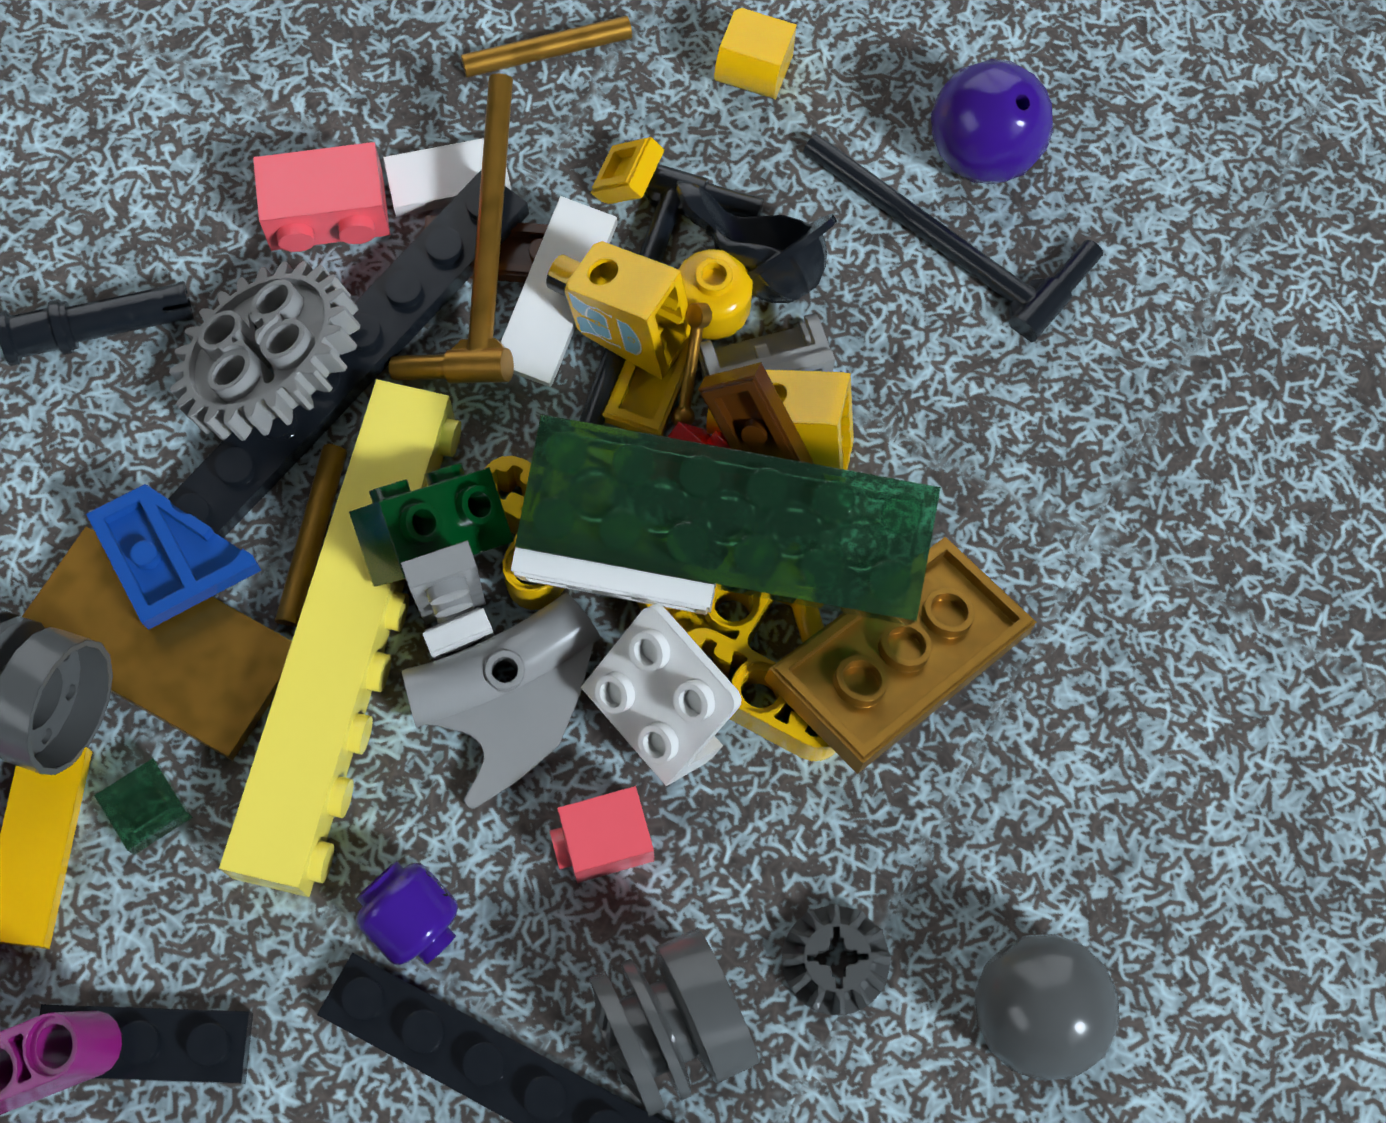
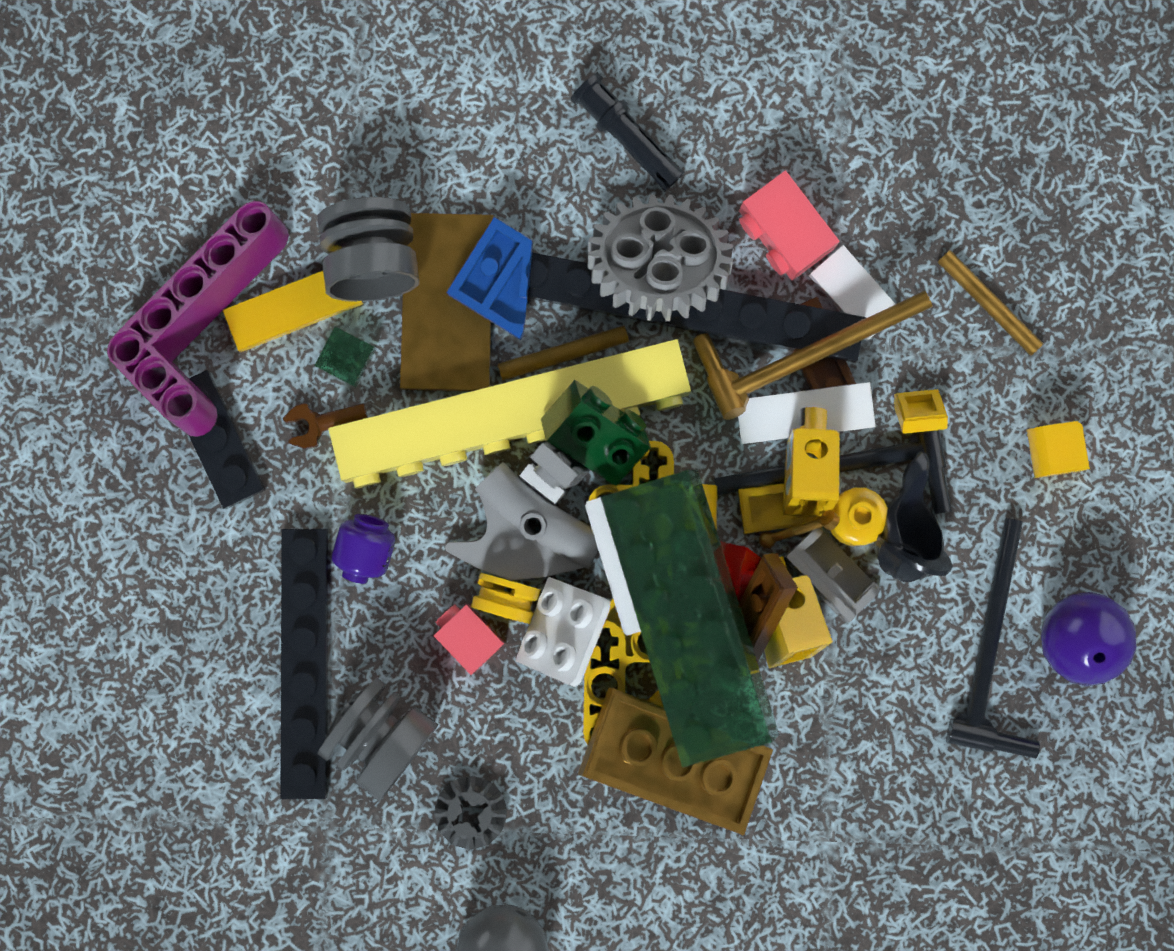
camera: 65 degrees right, 15 degrees up
none -> reddish brown bar [283,403,368,449]
none -> yellow wheel [471,572,541,624]

